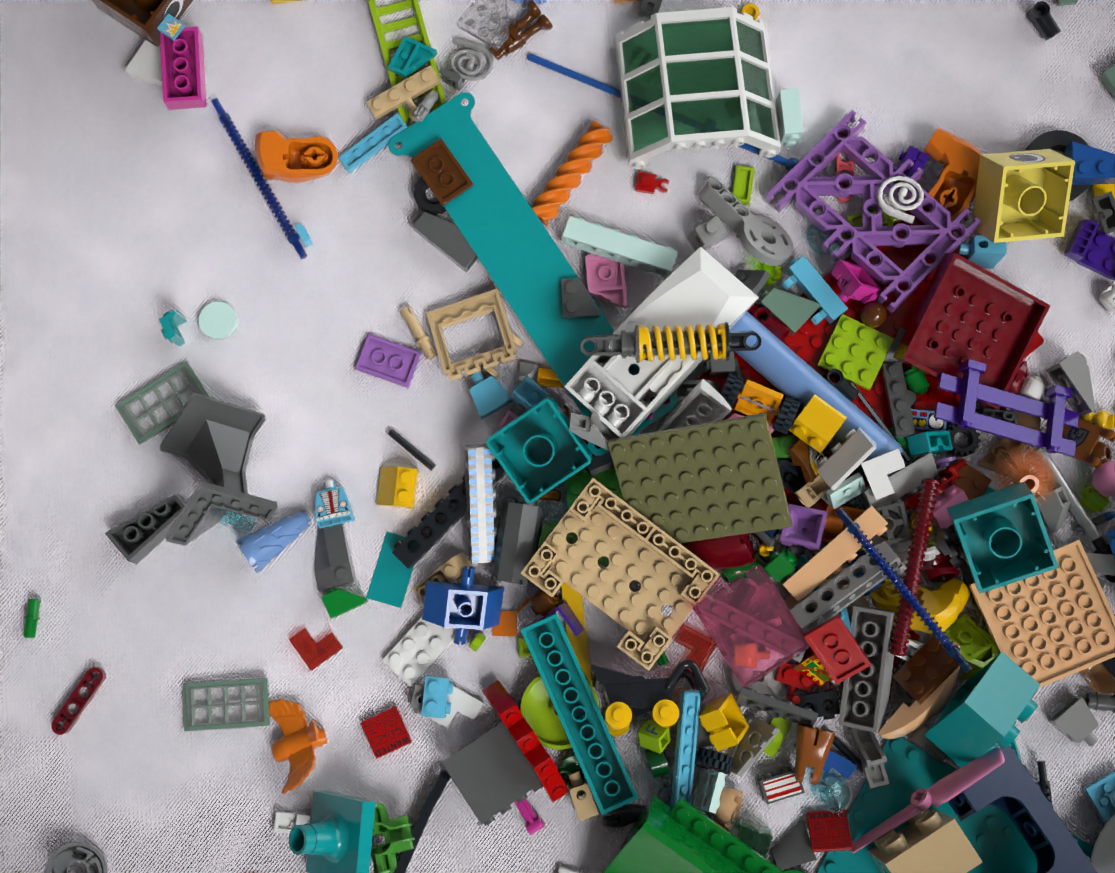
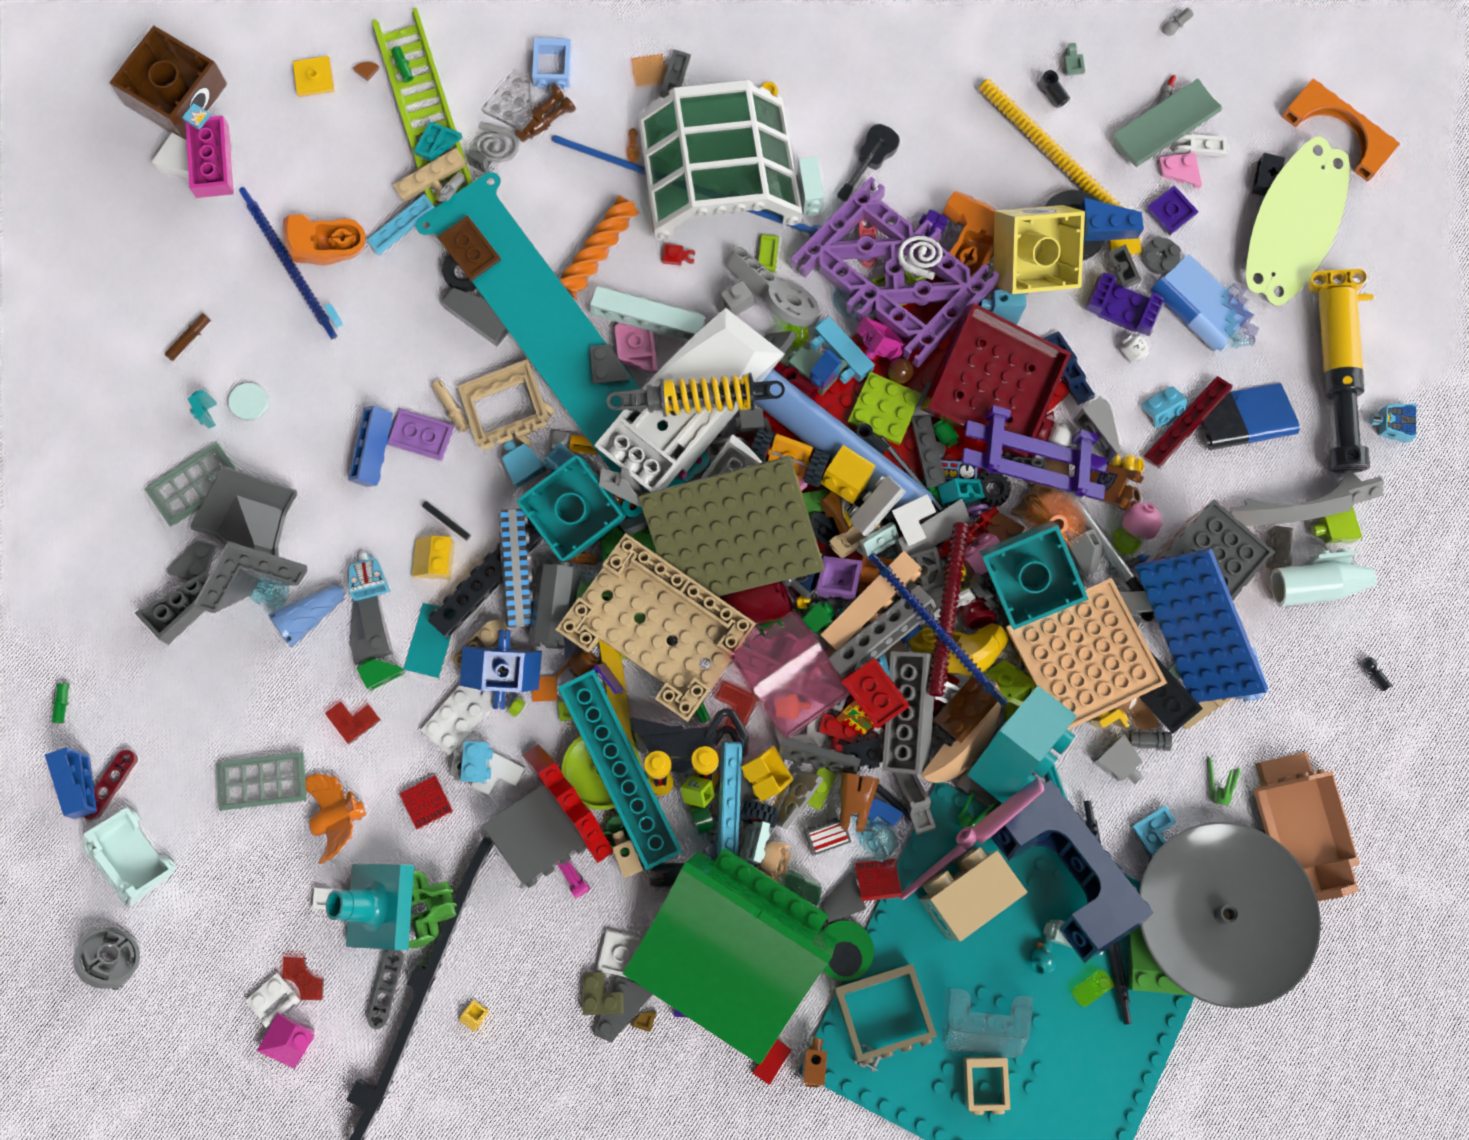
camera: 10 degrees left, 5 degrees down
none -> blue wedge [45,747,97,819]
none -> light aqua windscreen [82,807,175,908]
none -> reddish brown axle [165,313,211,361]
none -> dark grey wing [167,541,217,580]
none -> brick [348,406,393,487]
none -> clear orange piece [626,128,640,163]
none -> blue slope [809,349,842,389]
none -> black piece [837,124,900,202]
none -> green plant [957,791,1001,829]
none -> yellow piece [979,78,1125,208]
none -> dark blue slope [1043,331,1095,405]
none -> yellow bracket [1089,708,1129,728]

